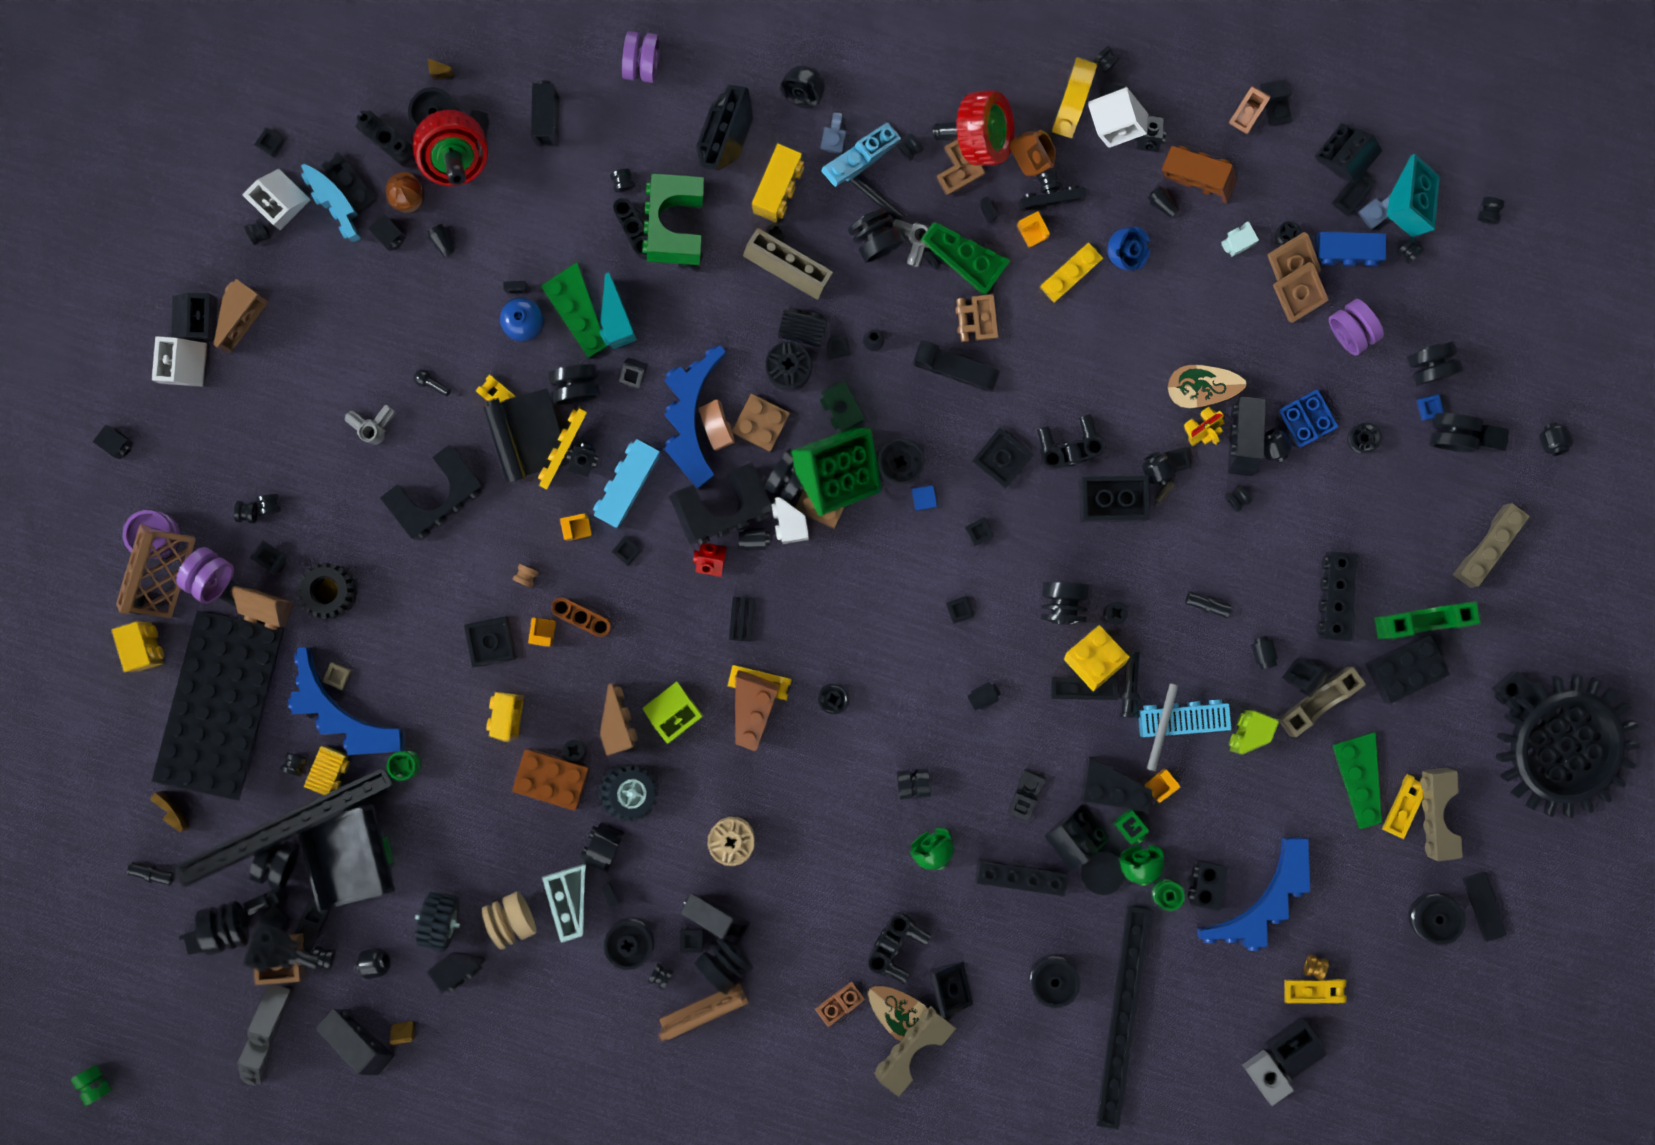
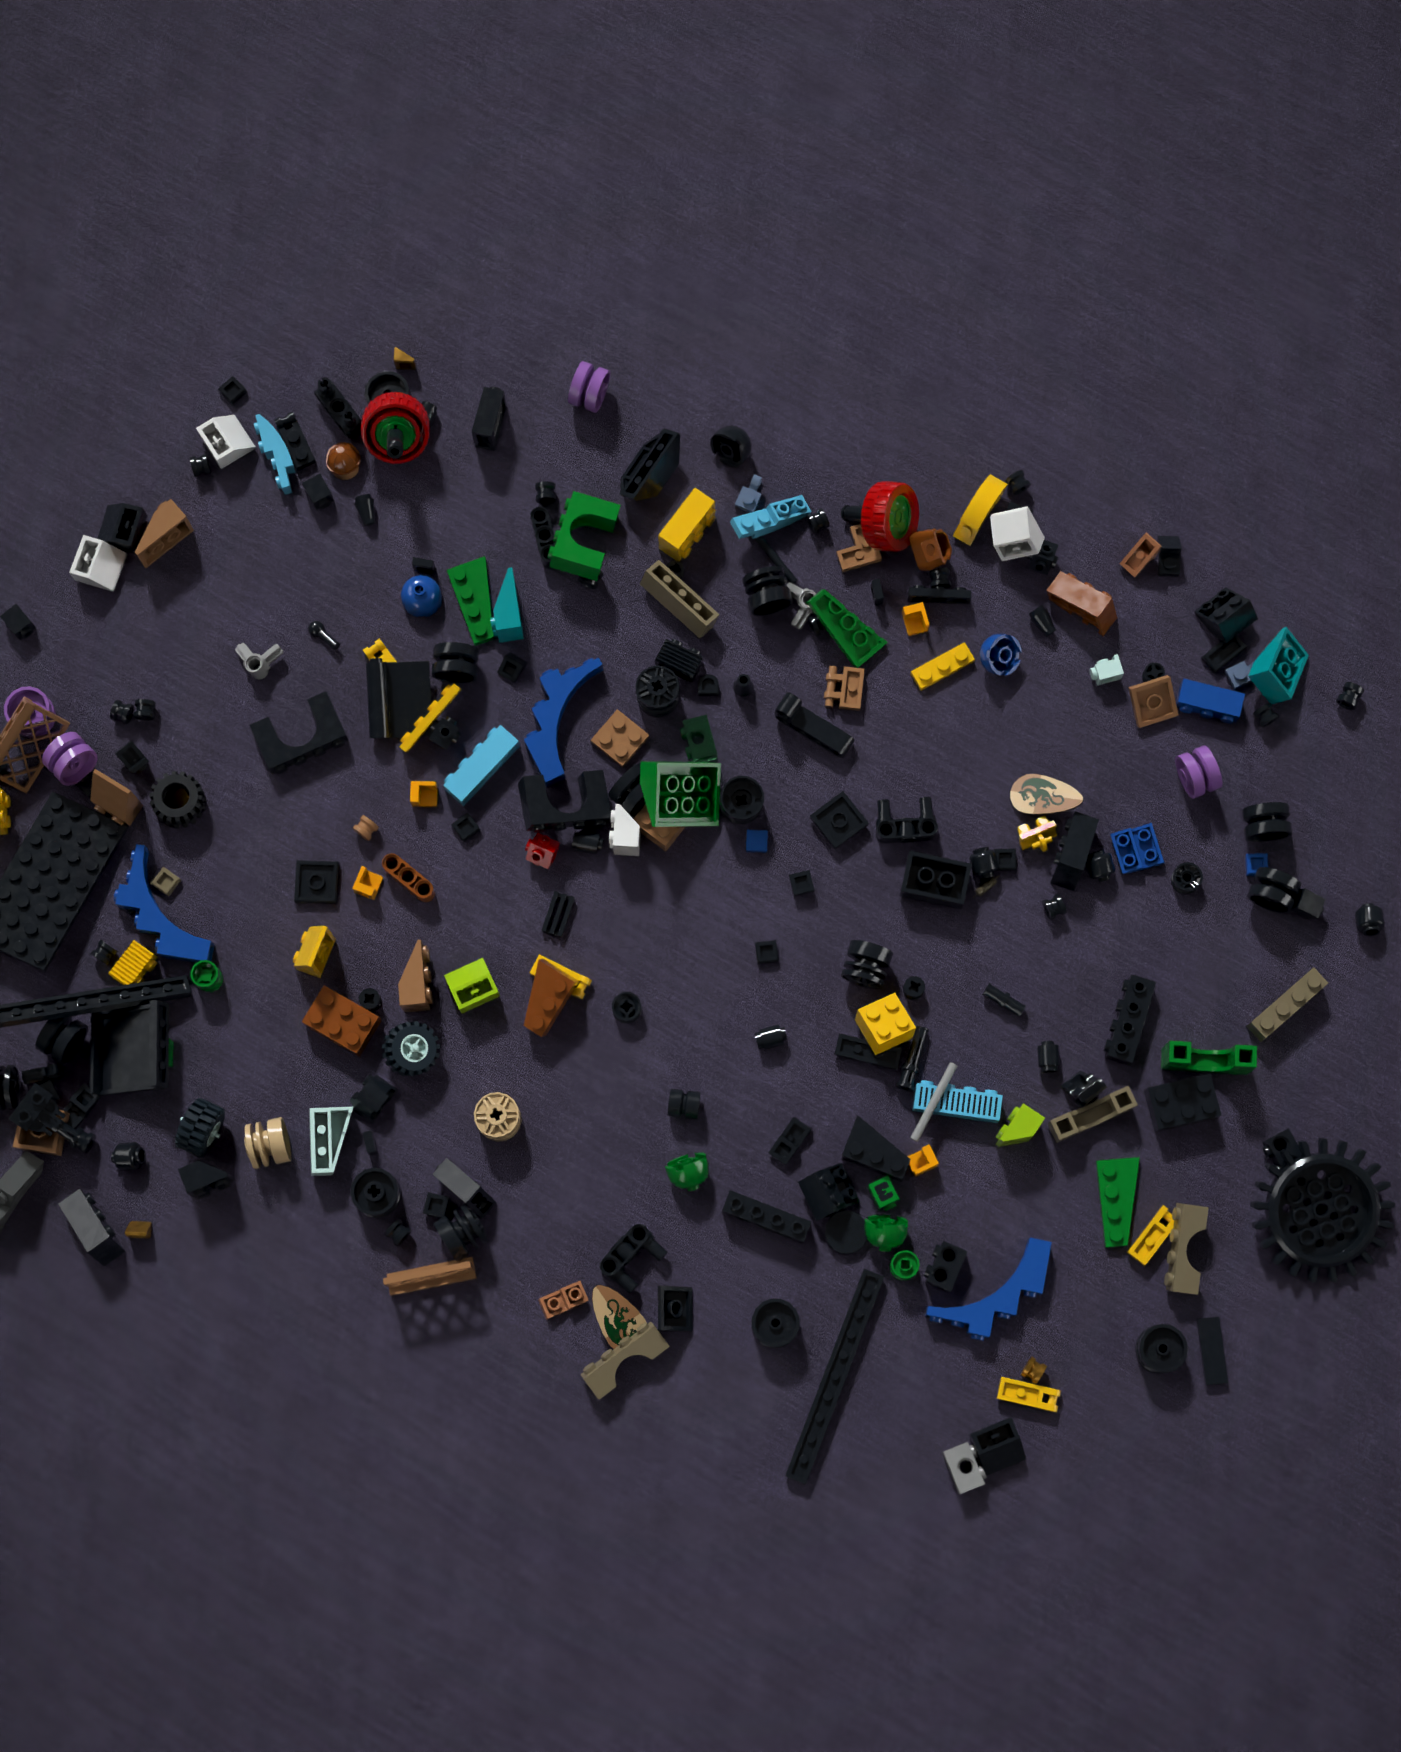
camera: 15 degrees right, 10 degrees down
nougat slope [699,399,735,451] -> none
medium nougat plate [1273,262,1329,323] -> none

